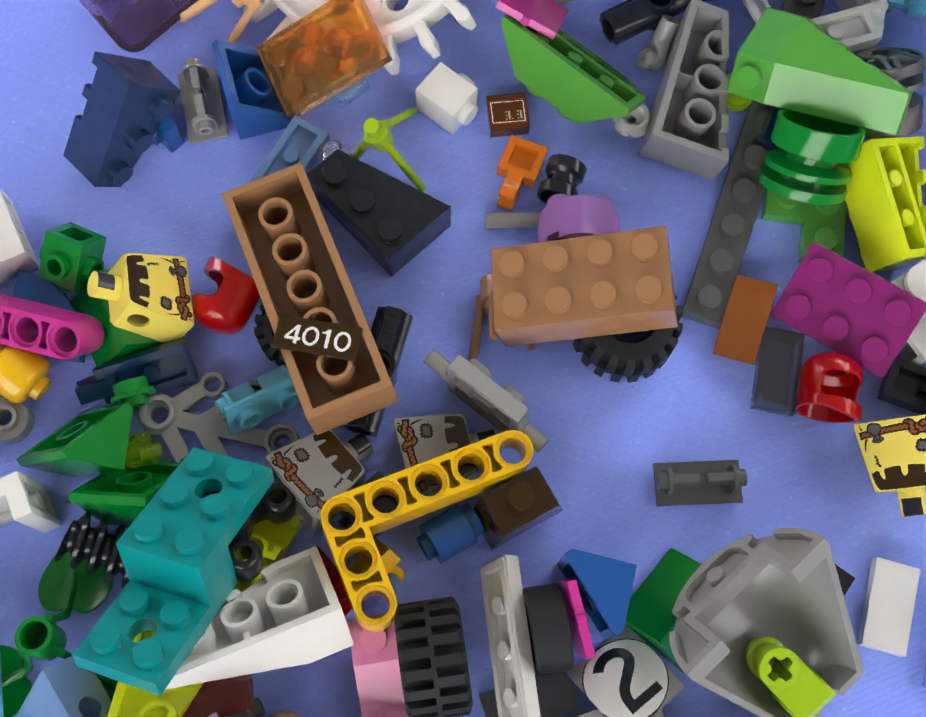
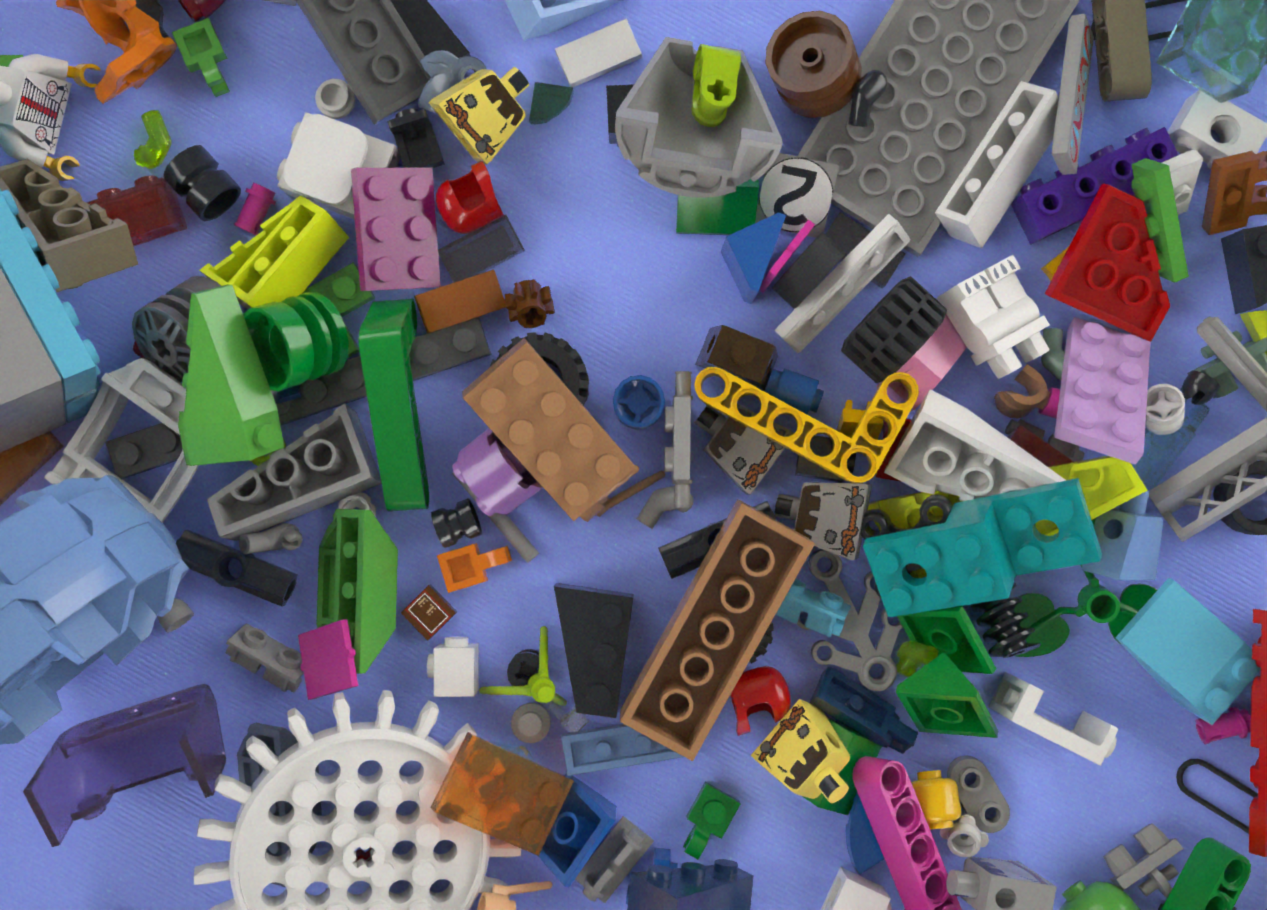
camera: 125 degrees left, 15 degrees up
green brick [38,222,106,292] -> none
green plate [110,376,157,409] -> none
dark brown sticker [271,315,363,362] -> none
dark grey hinge [653,460,747,506] -> none
none -> green beam [358,298,430,512]
none -> reddish brown gear [505,279,555,328]
none -> black wheel [507,649,549,686]
none -> light grey plate [511,703,551,743]
none -> clear green tile [529,82,574,125]
none -> blue wheel [613,375,665,430]
none -> light grey arm [636,486,694,529]
none -> green plate [683,781,741,860]

